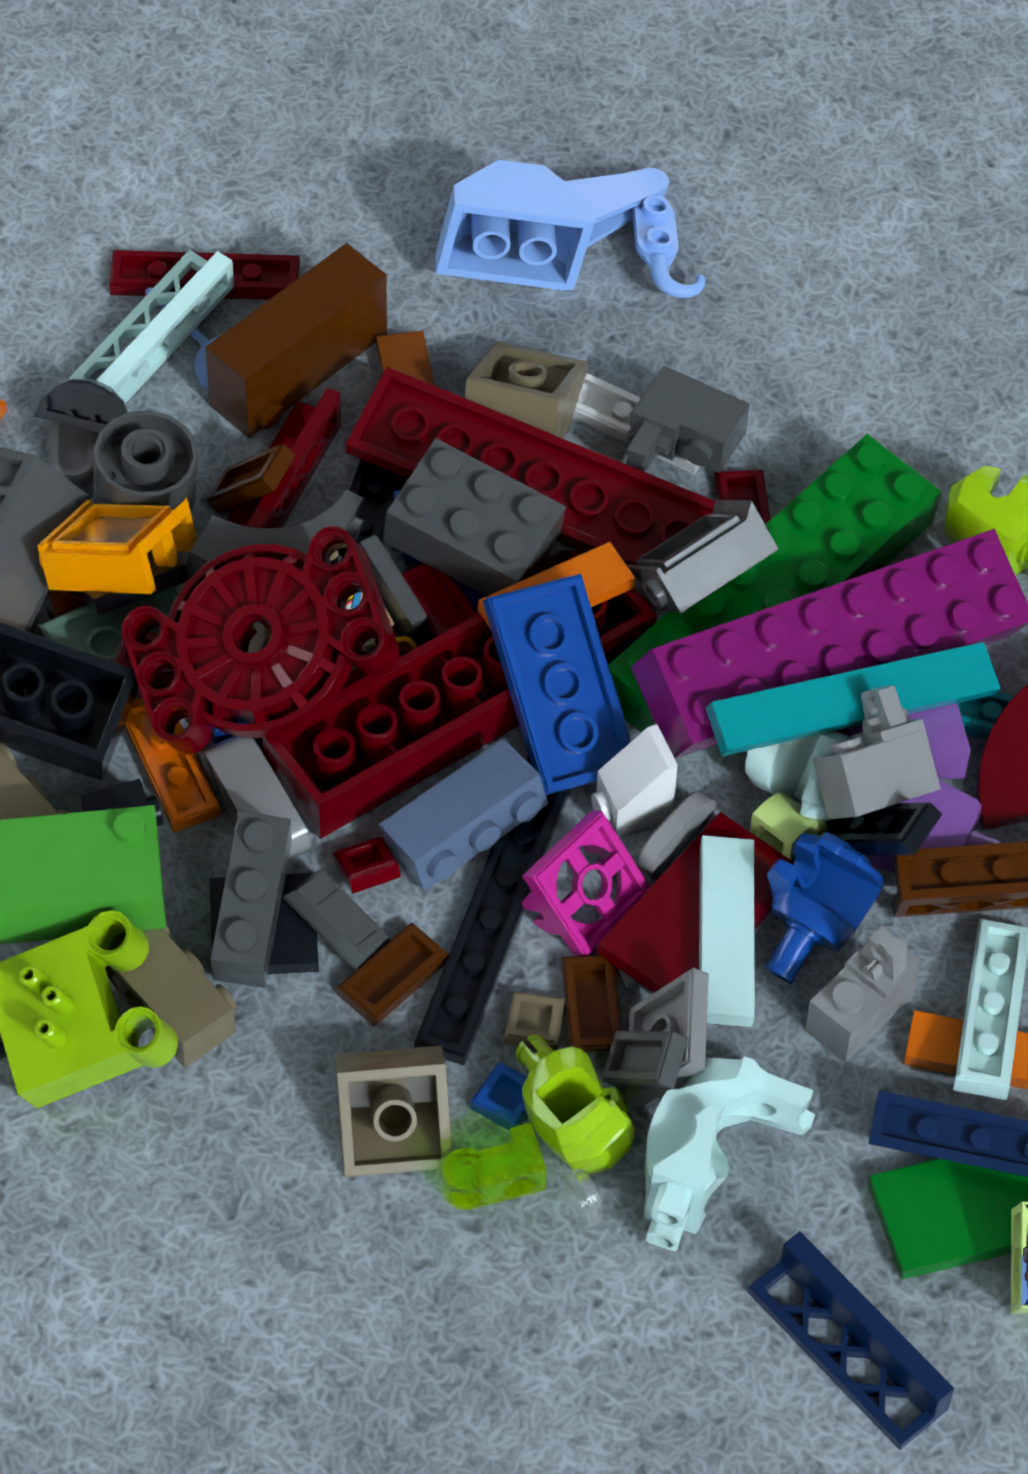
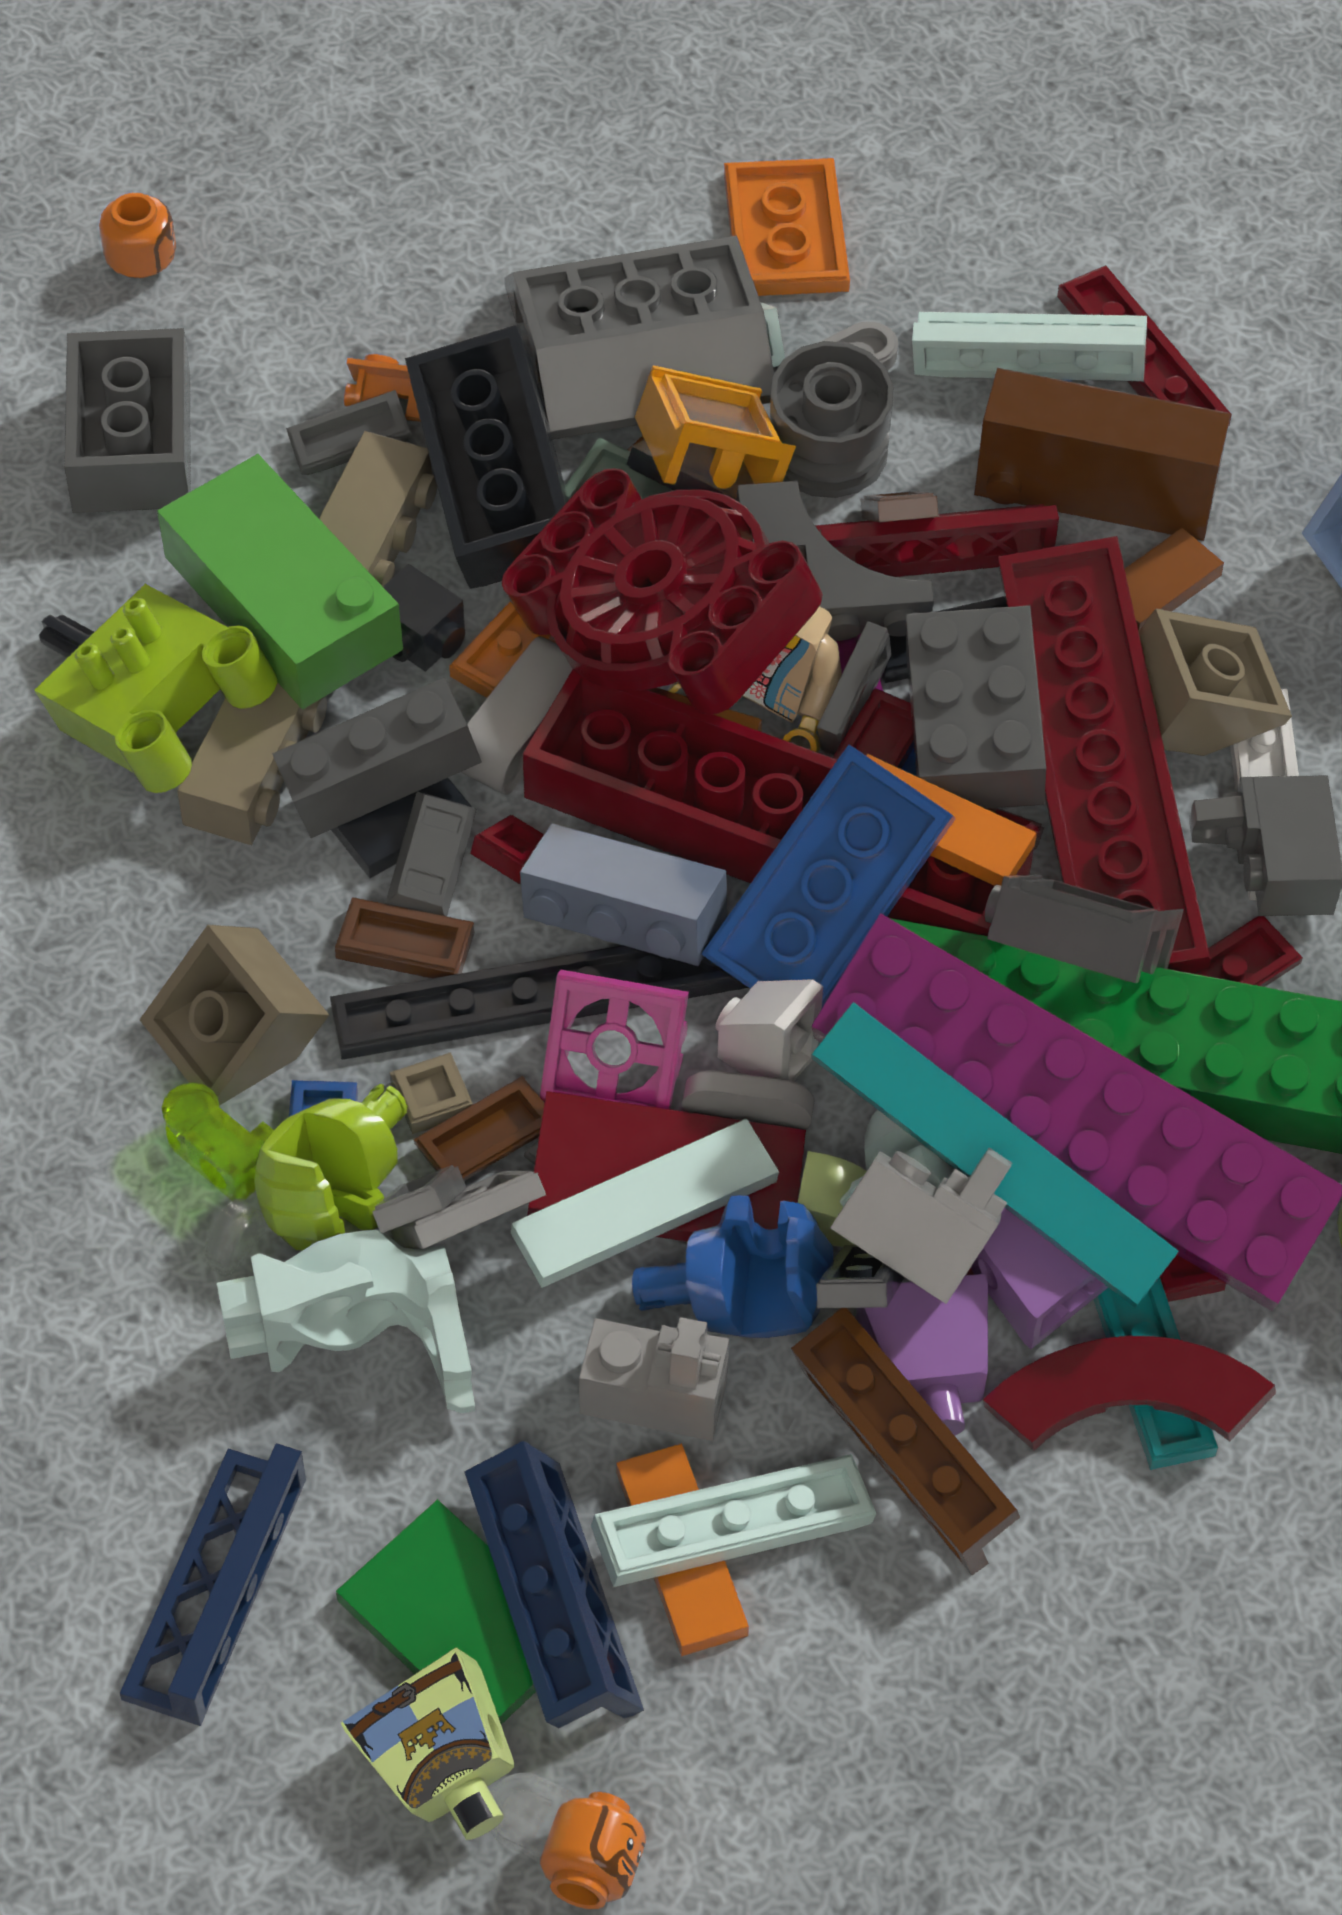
camera: 60 degrees right, 0 degrees up
black tile [34,379,128,432] -> none

